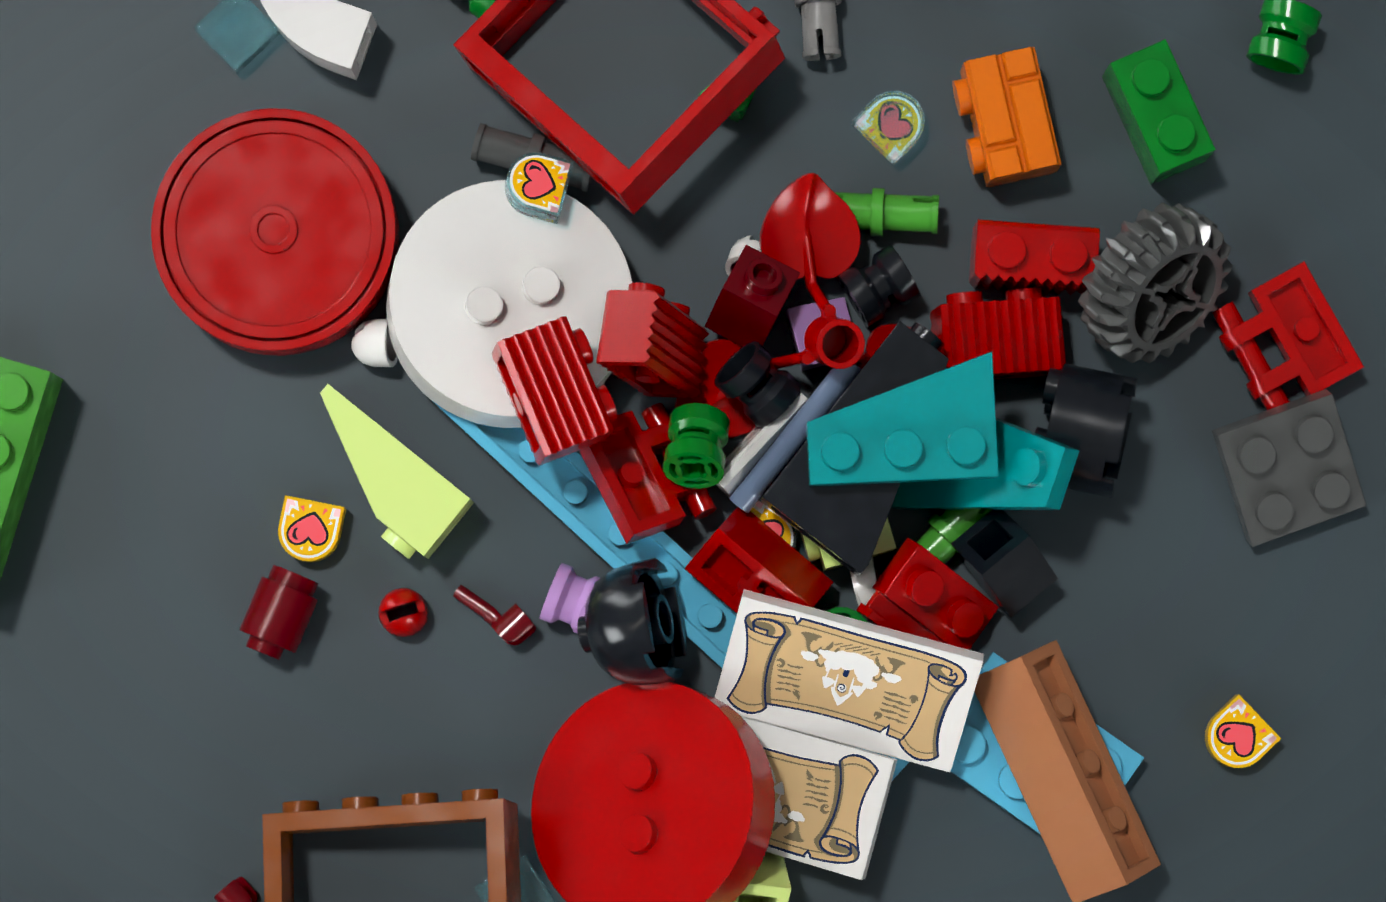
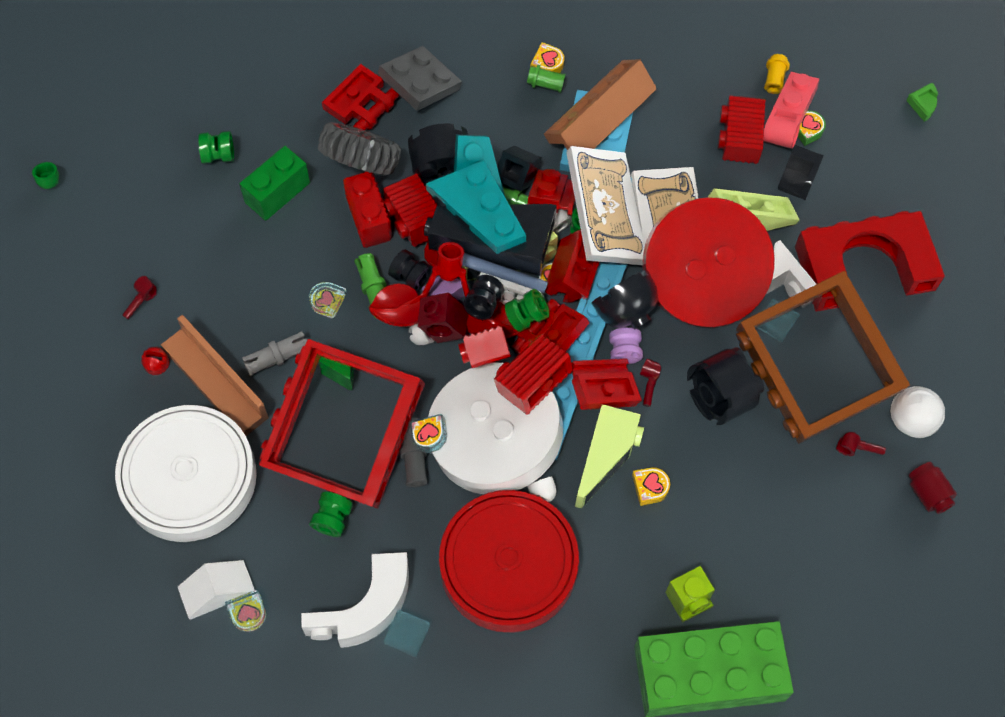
camera: 115 degrees left, 20 degrees down
dark red brick [239,565,318,660] -> none
red hinge [379,588,429,637] -> none
orange brick [952,47,1062,187] -> none
none -> bright green pin [527,65,566,93]
none -> red plate [571,359,642,410]
none -> lime brick [665,566,715,622]
none -> black brick [687,347,764,425]

